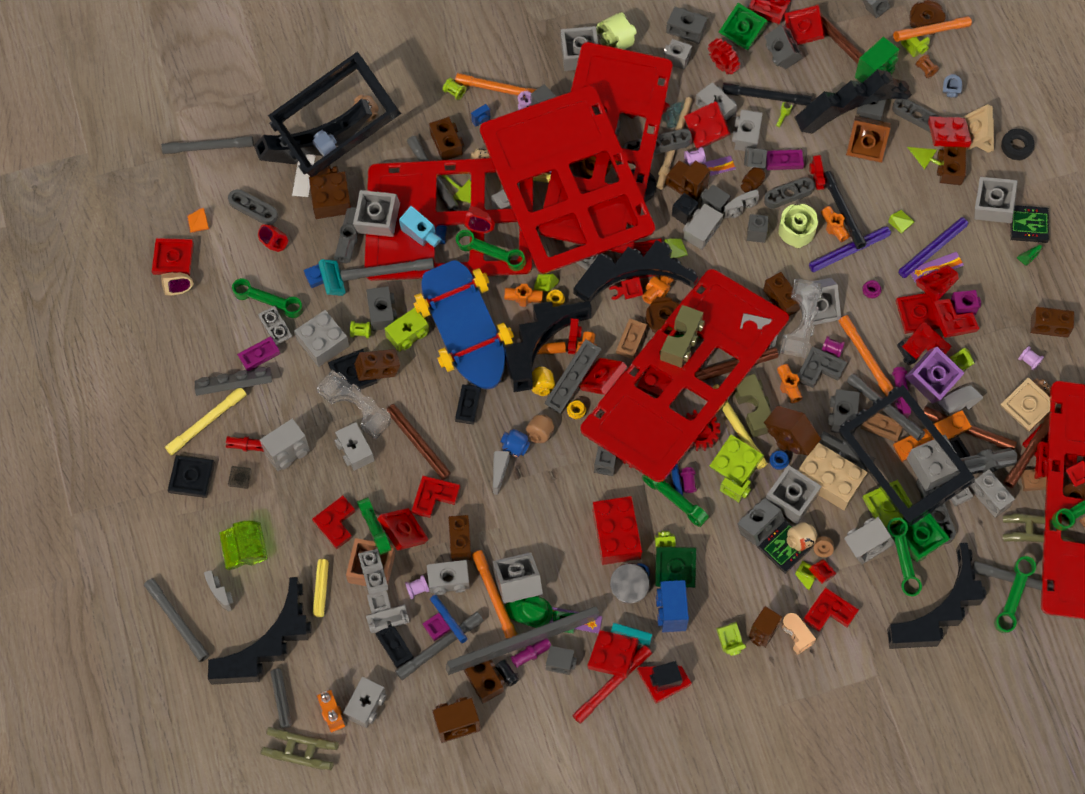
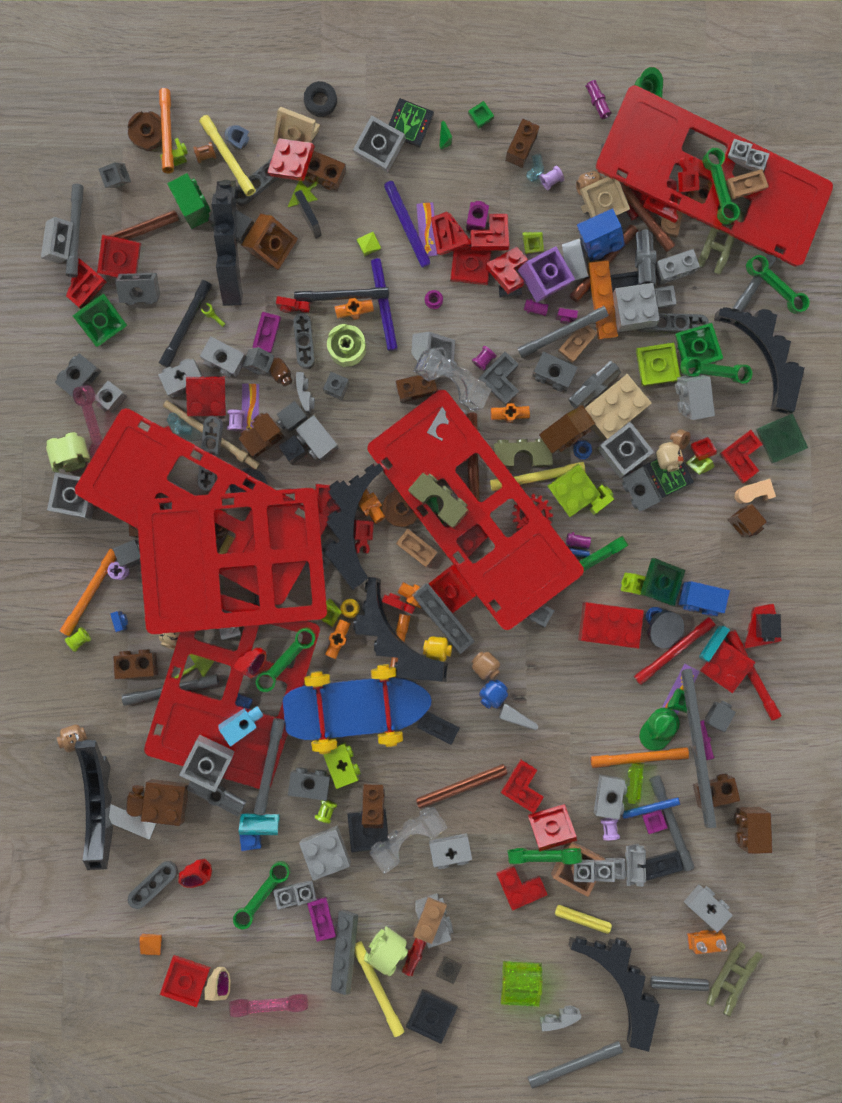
camera: 75 degrees left, 20 degrees up
dark grey piece [162,136,254,154] -> none
black window [268,51,401,178] -> none
sand blue plate [313,130,337,157] -> none
reddish brown brick [448,515,471,562] -> none
light grey brick [493,552,543,603] -> none
black pin [495,659,519,687] -> none
yellow plate [567,401,586,419] -> none
lime slope [664,238,688,259] -> none
red gear [708,38,741,75] -> none
lime bracket [716,622,746,656] -> none
orange piece [838,315,894,397] -> none
black window [839,385,975,527] -> none
none -> clear pink piece [73,385,102,458]
none -> light yellow piece [199,115,256,196]
none -> clear pink piece [229,994,308,1017]
none -> black tile [295,190,321,239]
none -> yellowish green brick [364,926,408,976]
none -> medium nougat plate [413,897,447,944]
none -> green plate [468,101,494,129]
none -> clear light blue arm [526,154,544,182]
none -> blue brick [577,208,625,262]
none -> clear neon green plate [626,763,644,804]
none -> red piece [634,617,716,685]
none -> clear green plate [756,413,808,464]

